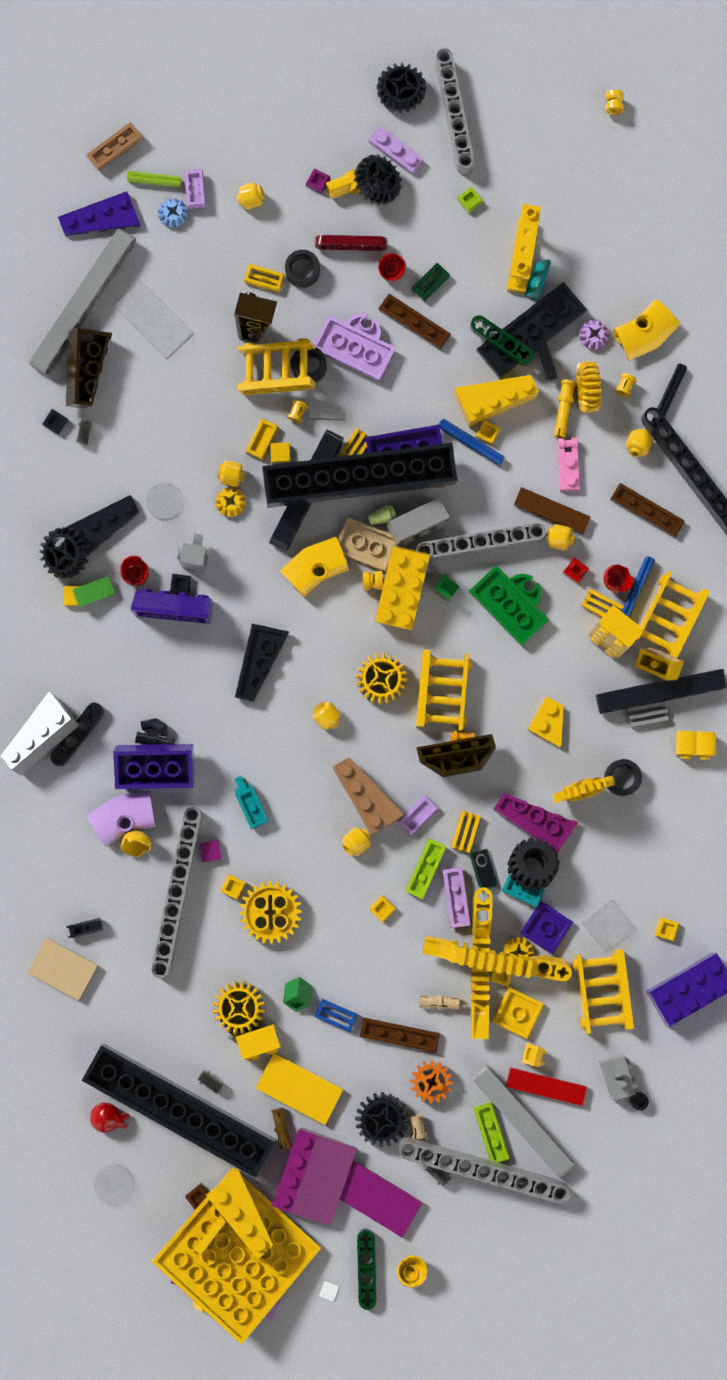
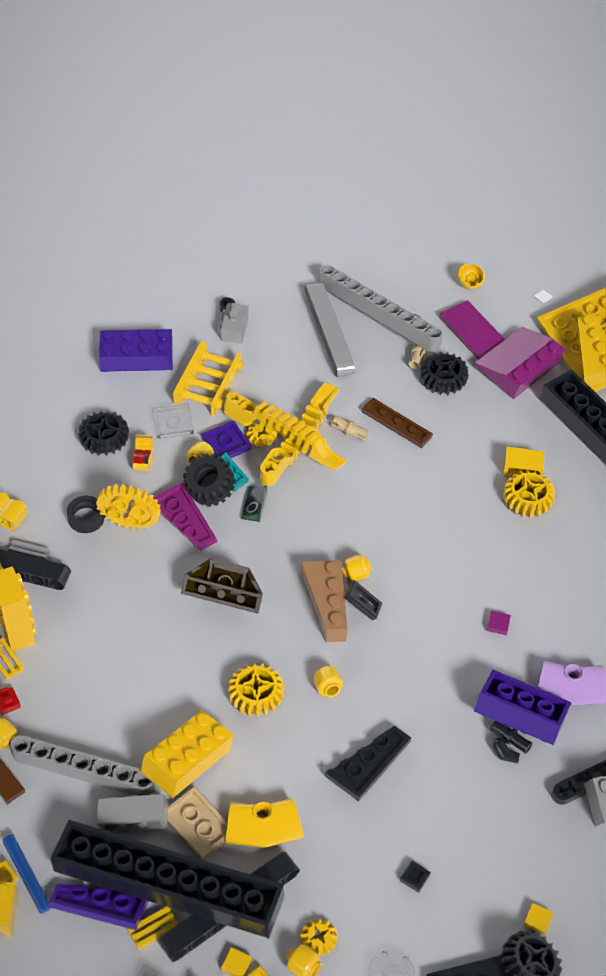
camera: 150 degrees left, 30 degrees down
bright green tile [72,576,115,608] -> none
red hair [120,556,149,587] -> none
yellow hair [121,830,152,857] -> none
dark purple slope [131,589,213,624] -> none
light grey beam [151,806,202,978] -> none
light grey brick [177,533,209,573] -> none
clear smoke pin [197,1070,224,1094] -> none
yellow tile [220,874,246,900] -> none
teal hinge [234,776,269,830] -> none
yellow gear [239,881,302,944] -> none
yellow tile [255,1053,343,1125] -> none
pearl gold pin [271,1107,292,1150] -> none
green panel [283,977,313,1012] -> none
blue tile [314,998,358,1032] -> none
dark green beam [357,1228,377,1310] -> none
yellow wheel [363,571,383,591] -> none
yellowish green cone [368,504,397,525] -> none
yellow tile [369,895,396,923] -> none
lavender tile [398,795,438,836] -> none
lime plate [405,838,447,899] -> none
orange gear [410,1060,453,1104] -> none
yellow fence [416,650,472,732] -> none
green panel [433,573,460,602] -> none
lavender plate [442,867,470,928] -> none
light orange pin [450,731,475,741] -> none
yellow tile [451,810,481,853] -> none
green plate [469,565,549,646] -> none
lime tile [473,1101,510,1163] -> none
yellow tile [492,987,544,1040] -> none
red tile [506,1067,587,1106] -> none
yellow tile [522,1043,547,1067] -> none
yellow wing [527,696,563,748] -> none
yellow tile [654,917,680,942] -> none
none -> black gear [78,410,129,456]
none -> yellow leg [133,435,154,471]
none -> yellow head [186,441,214,465]
none -> black tile [344,580,382,620]

